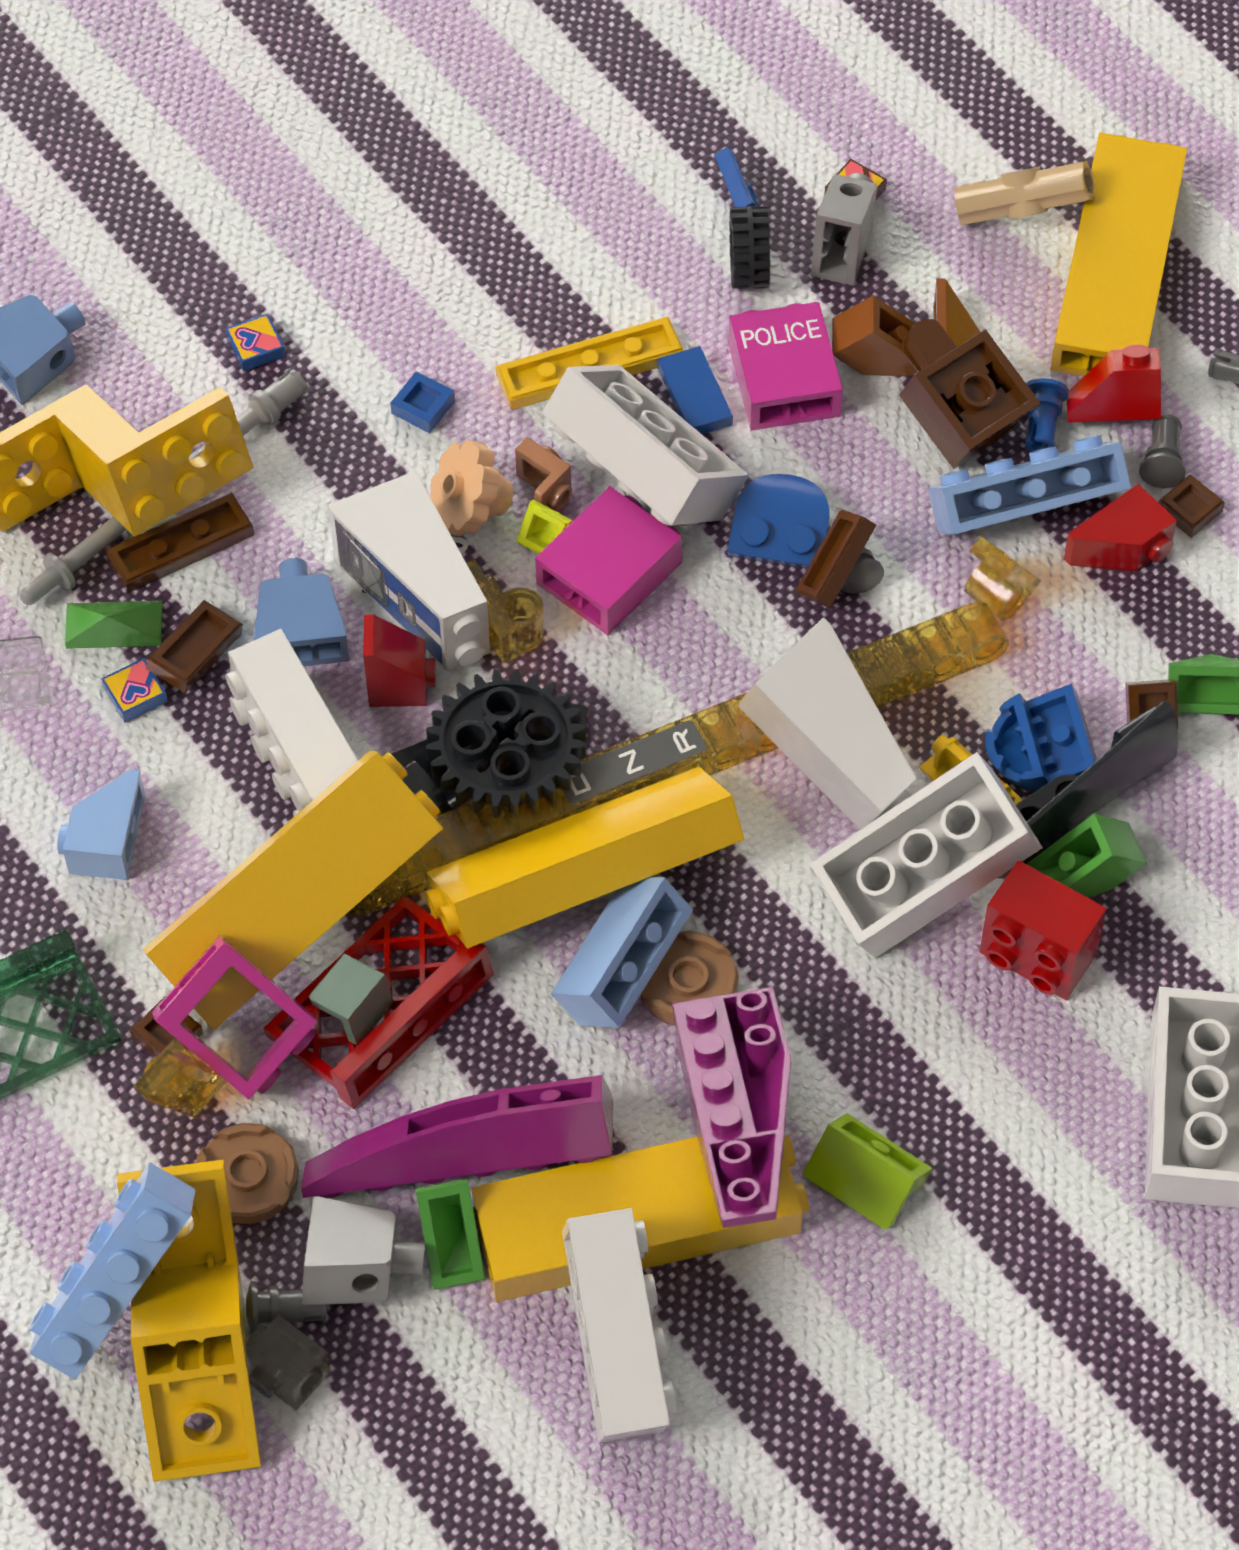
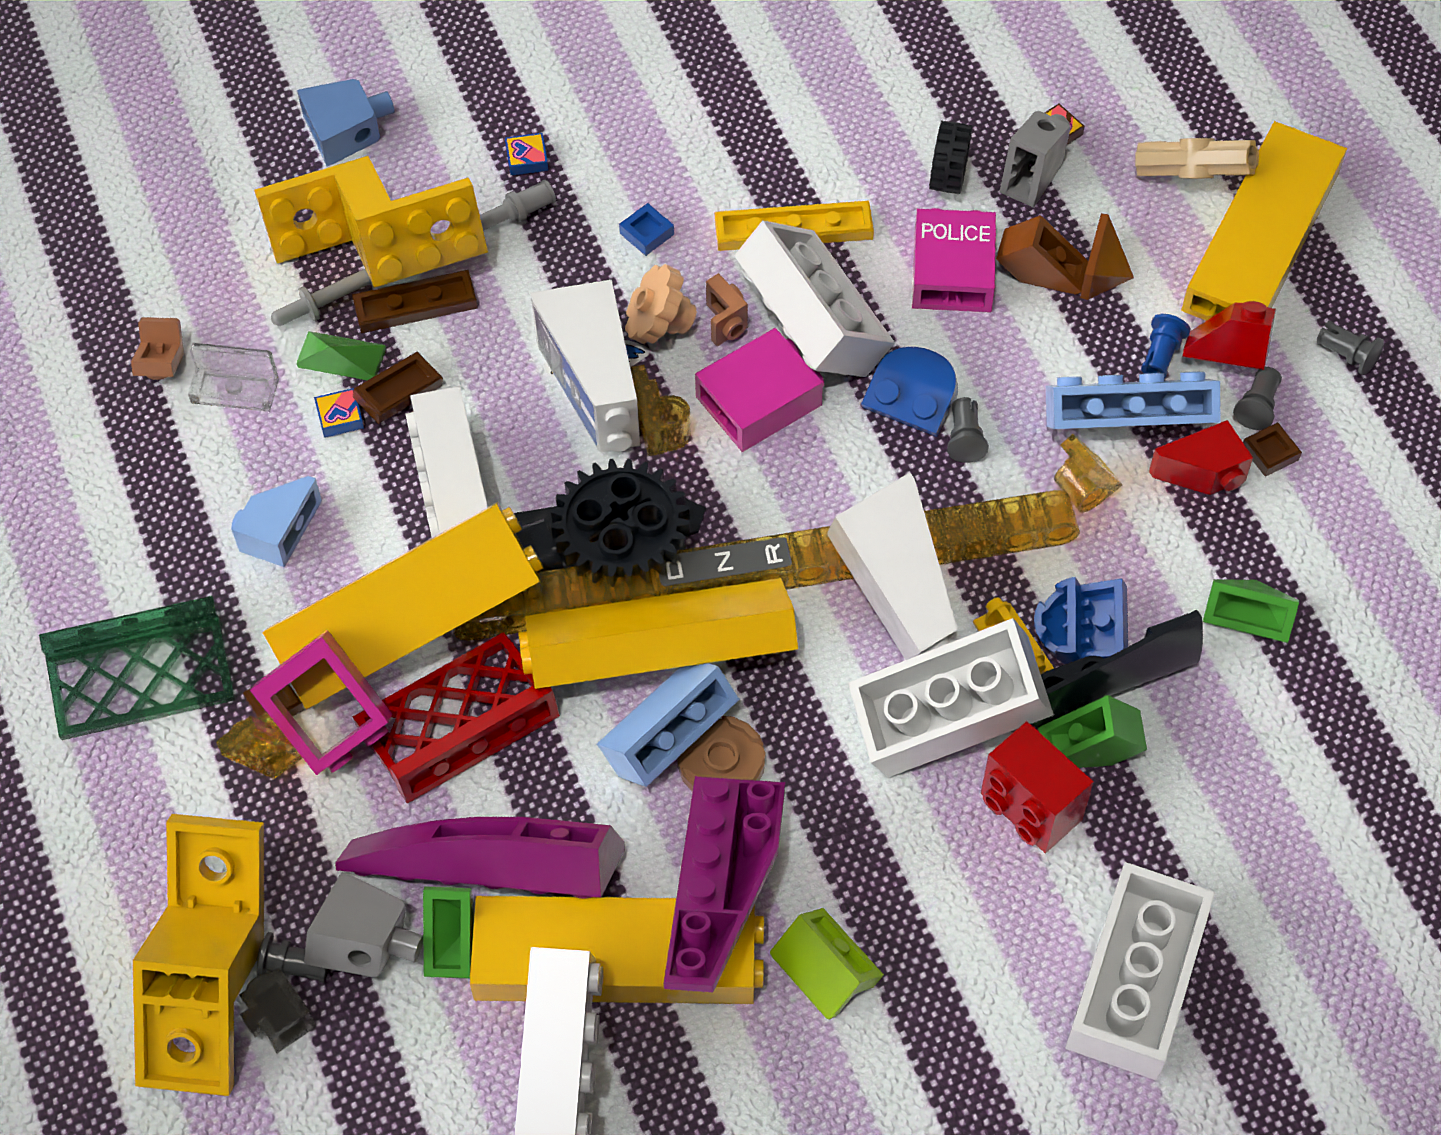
camera: 15 degrees right, 0 degrees up
light blue brick [29,1162,196,1380] -> none
medium nougat tile [196,1123,299,1224] -> none
medium blue torso [254,558,349,667] -> none
sand green panel [310,954,394,1045] -> none
red slope [363,614,436,707] -> none
neon yellow slope [516,499,573,554] -> none
blue tile [657,346,733,434] -> none
blue tile [714,147,760,207] -> none
reddish brown tile [795,509,876,608] -> none
reddish brown brick [899,319,1041,469] -> none
reddish brown tile [1125,679,1178,730] -> none

